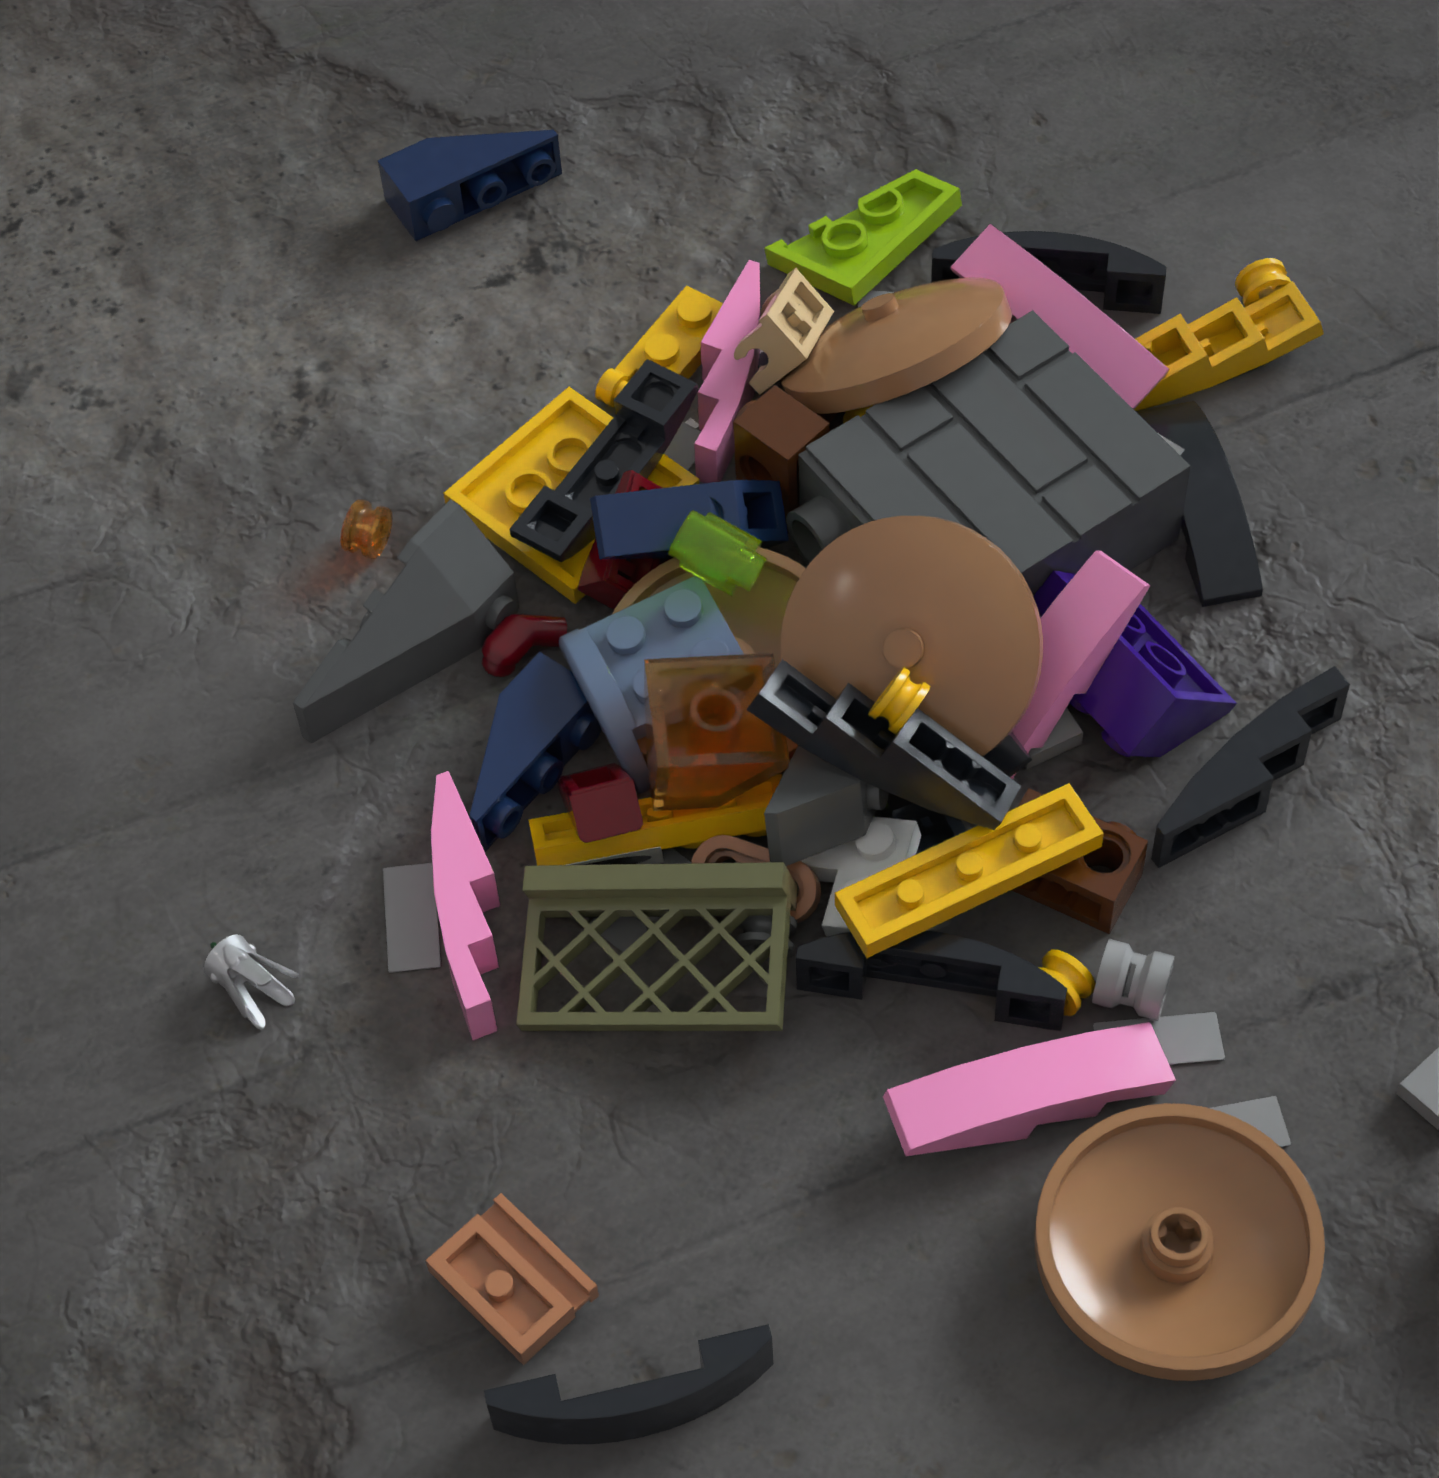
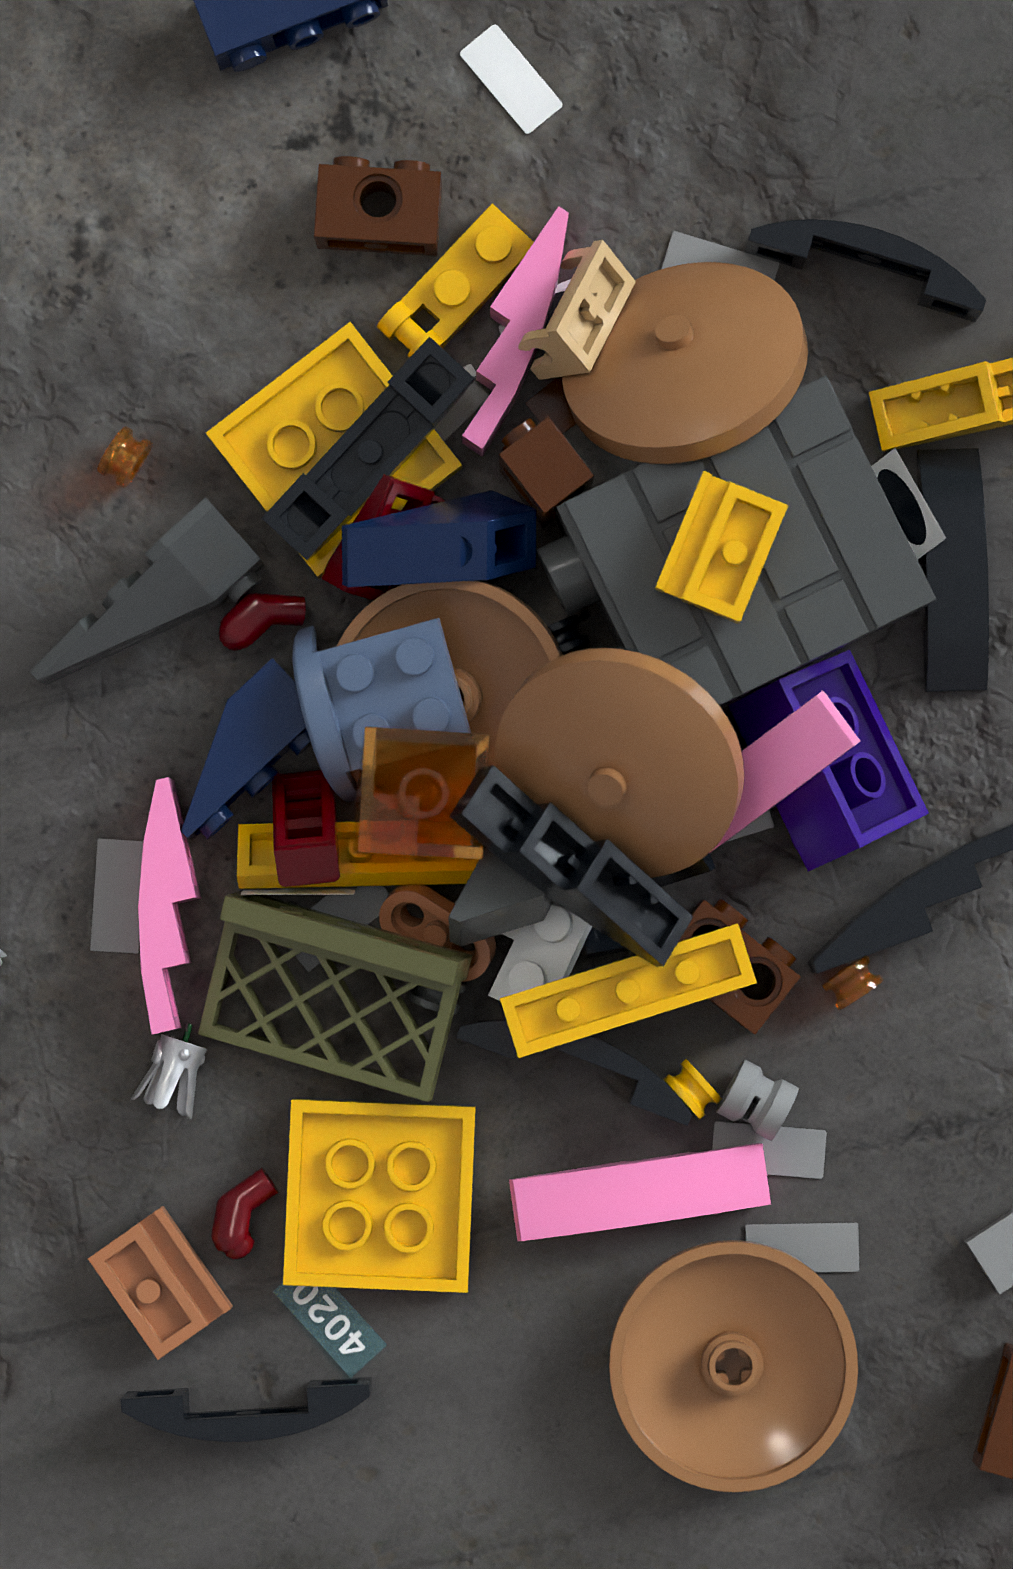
camera: 10 degrees right, 30 degrees up
clear neon green brick [668,510,767,597] -> none
lime wing [764,169,962,306] -> none
yellow bush [868,667,931,734] -> none
bright pink slope [950,224,1169,409] -> none
none -> flat silver piece [131,1023,207,1119]
none -> dark red arm [211,1168,279,1260]
none -> clear light blue sticker [273,1283,387,1378]
none -> yellow plate [283,1099,476,1293]
none -> reddish brown brick [314,156,442,256]
none -> white sticker [460,24,562,134]
none -> yellow plate [654,471,788,624]
none -> clear orange bush [821,956,884,1011]

